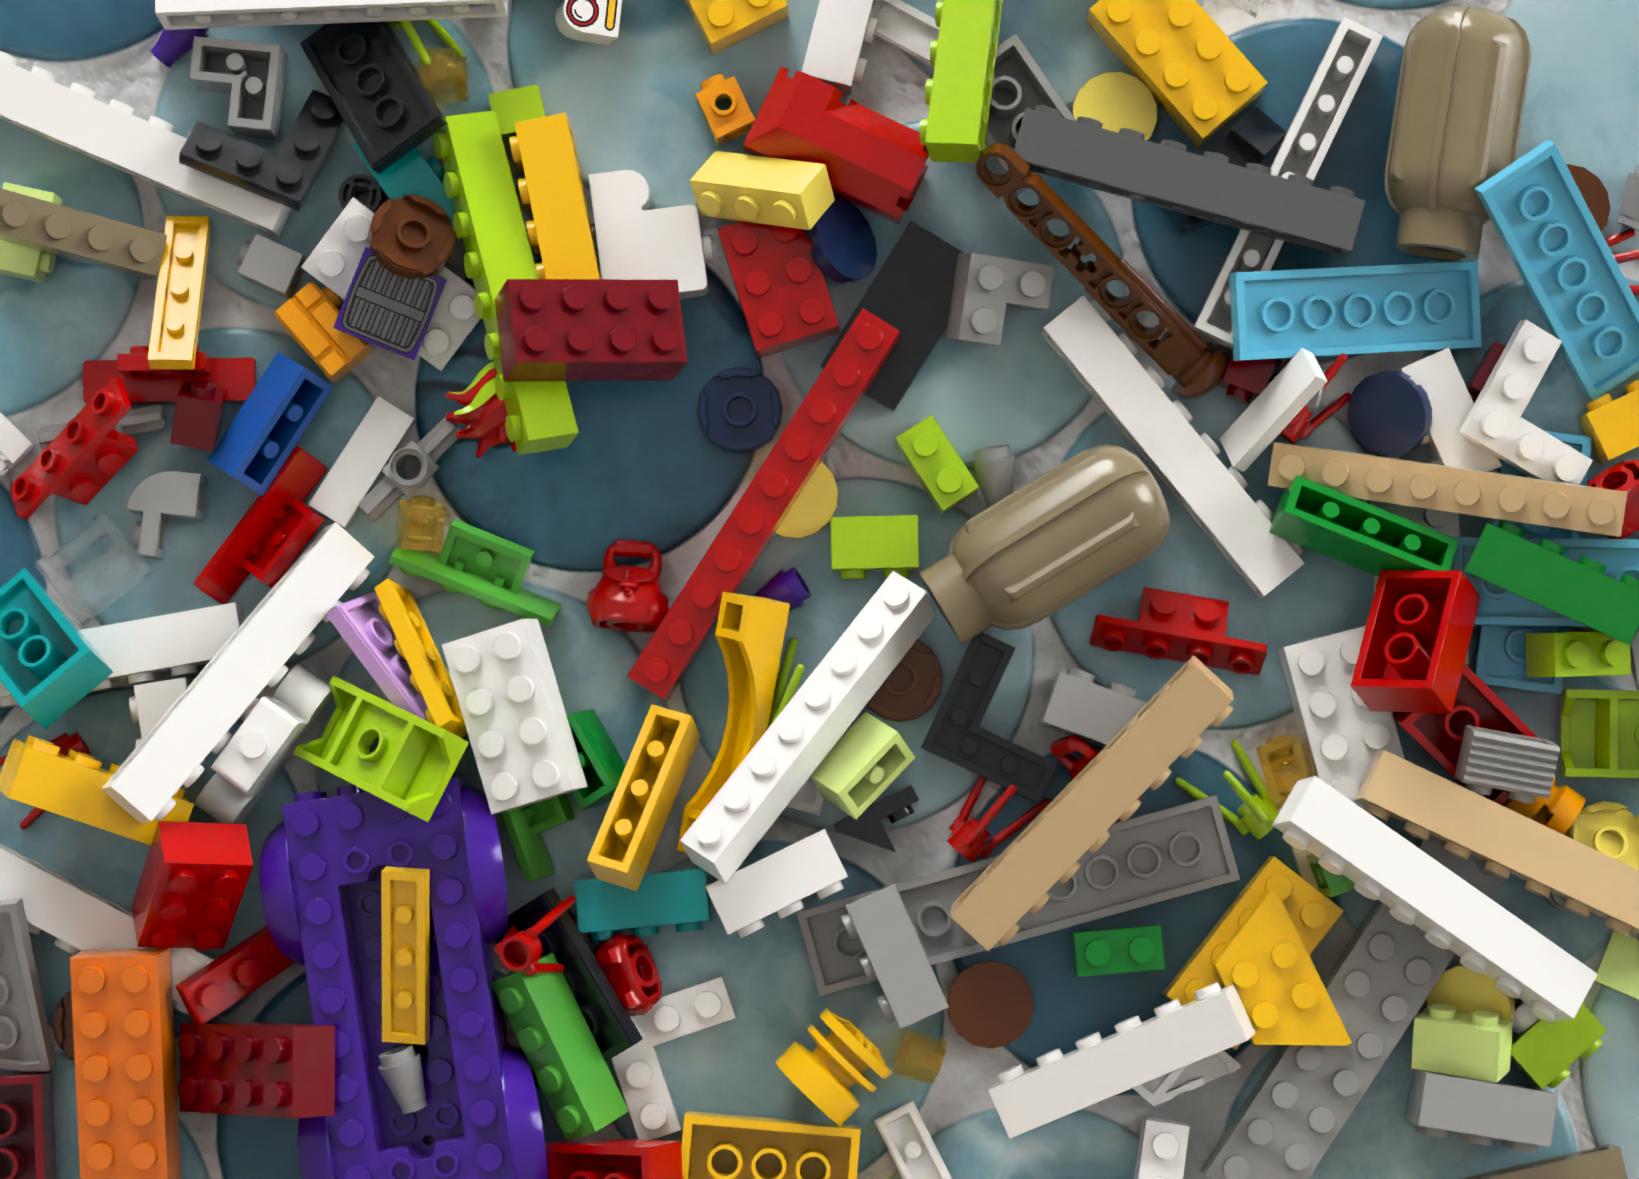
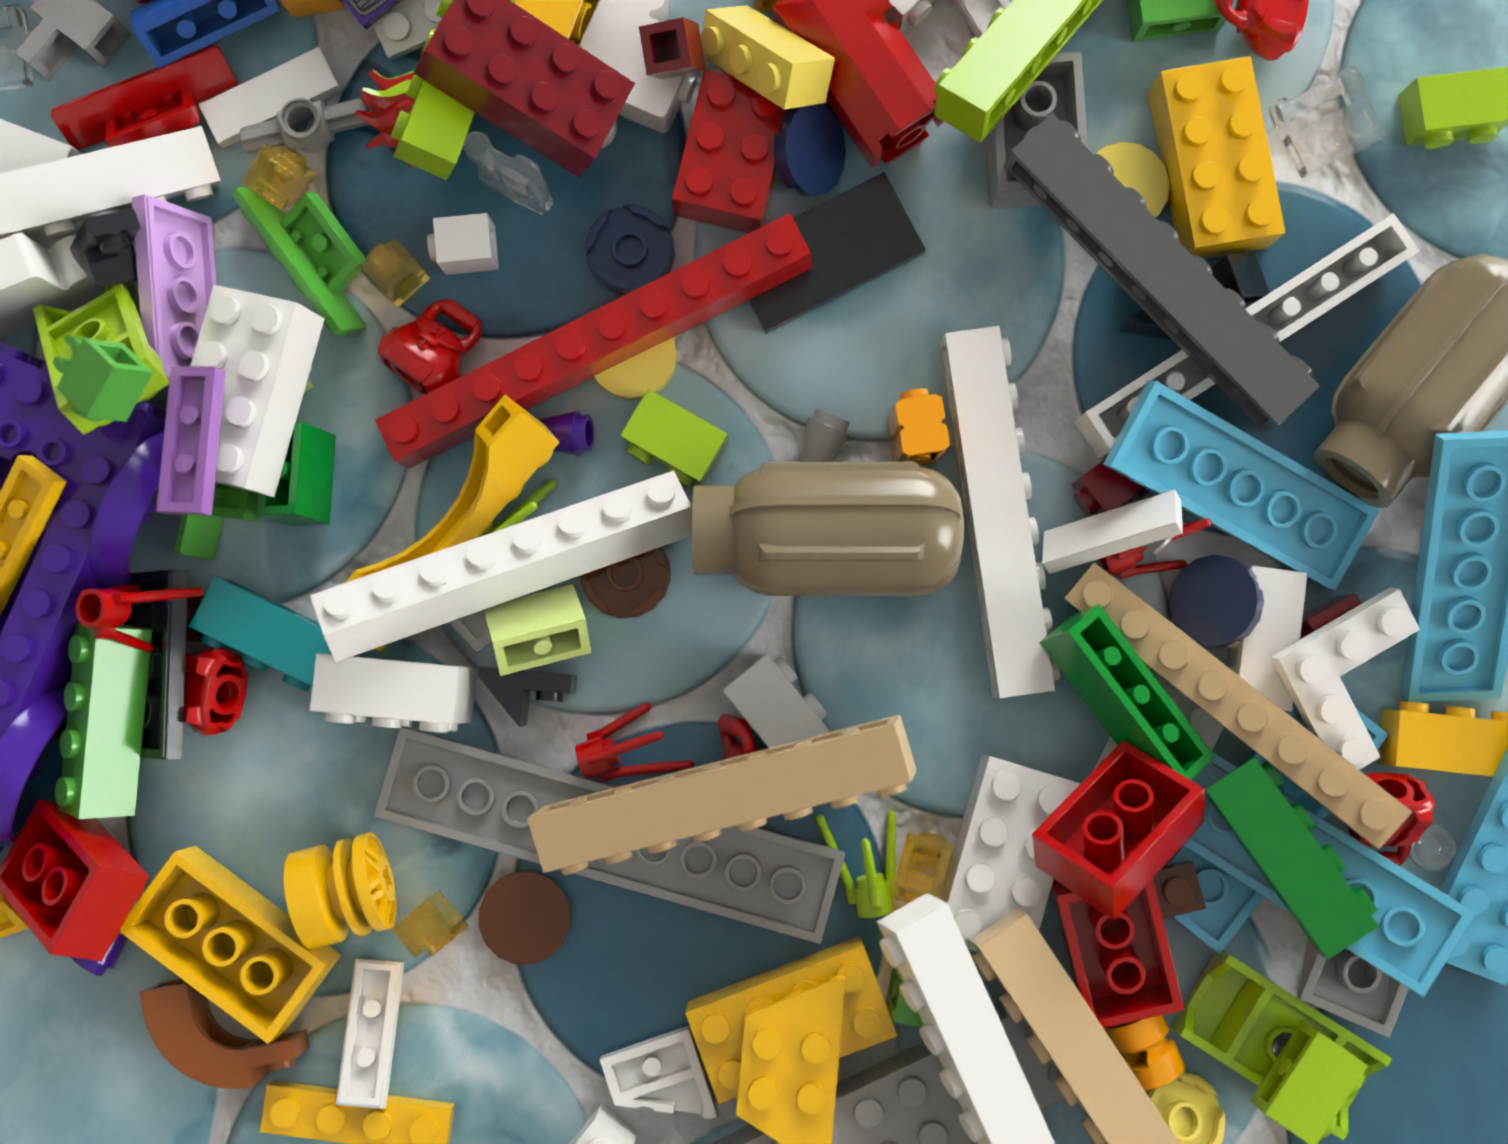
camera: 30 degrees right, 0 degrees up
yellow plate [374,578,468,738] -> none
yellow brick [587,704,701,892] -> none
white plate [611,976,736,1140] -> none
light grey brick [841,883,949,1029] -> none
lime brick [895,415,979,516] -> none
black plate [921,633,1057,804] -> none
light grey brick [945,252,1055,346] -> none
reddish brown piece [976,143,1227,398] -> none
white brick [988,982,1255,1139] -> none
green brick [1070,924,1165,977] -> none
red bracket [1090,587,1268,675] -> none
light grey brick [1455,725,1560,803] -> none
lime brick [1525,631,1631,677] -> none
none -> bright green brick [53,335,153,422]
none -> black slope [70,209,141,287]
none -> medium lavender plate [156,366,226,516]
none -> clear yellow brick [360,237,430,308]
none -> white brick [427,213,499,275]
none -> clear plate [463,131,553,217]
none -> dark red brick [639,17,706,80]
none -> light orange brick [887,388,950,465]
none -> reddish brown plate [1153,860,1206,919]

